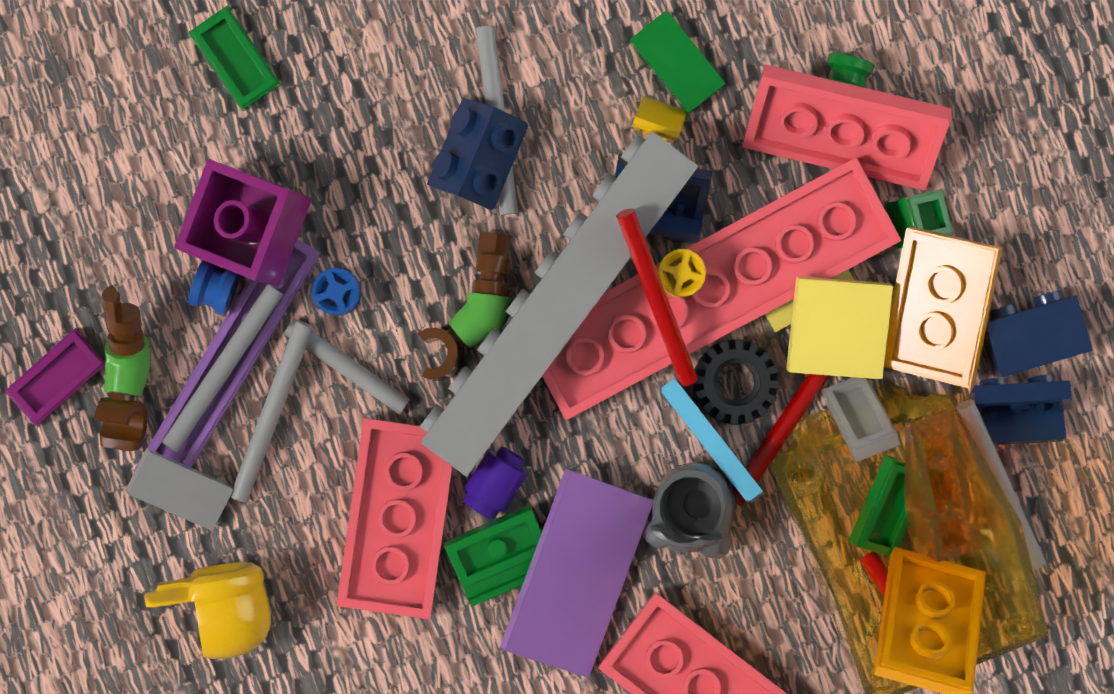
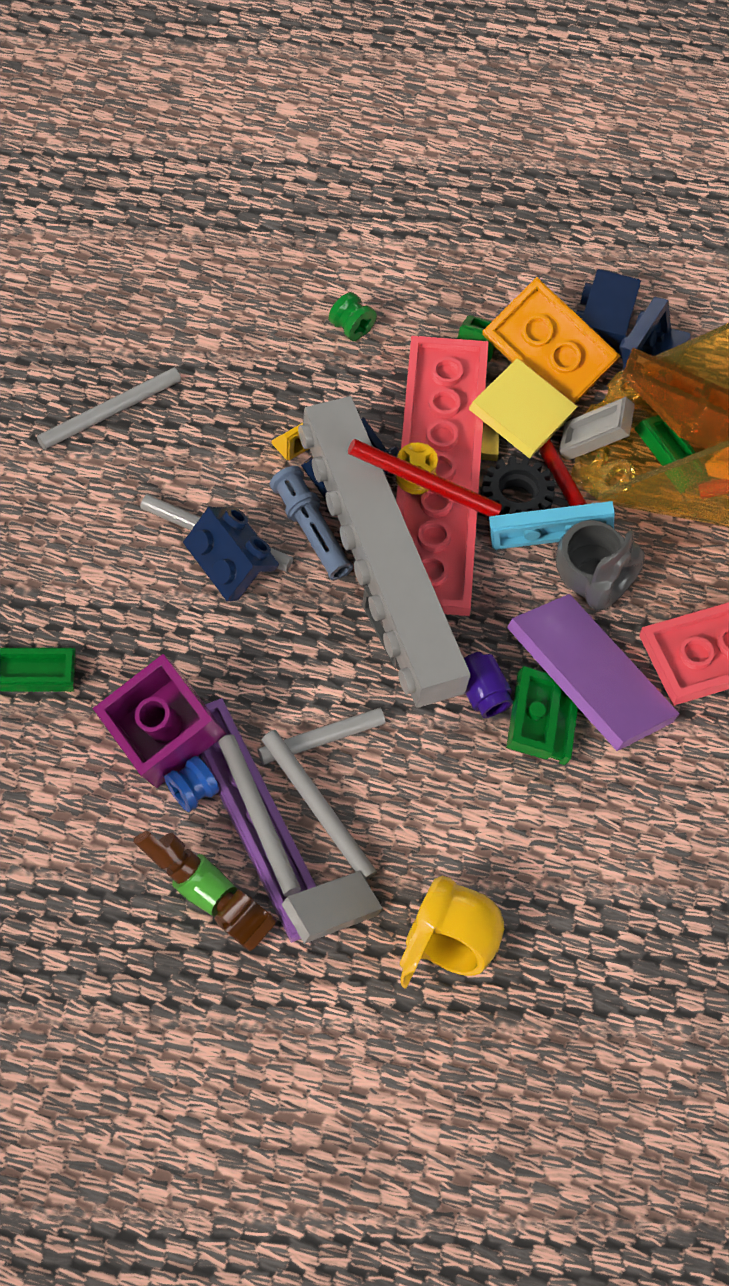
camera: 60 degrees left, 30 degrees down
magenta tile [5,328,105,426] -> none
blue wheel [312,268,362,316] -> none
coral plate [336,418,453,620] -> none
reddish brown piece [417,231,512,381] -> none
green tile [629,10,726,114] -> none
coral plate [742,64,952,191] -> none
none -> sand blue pin [269,466,353,581]

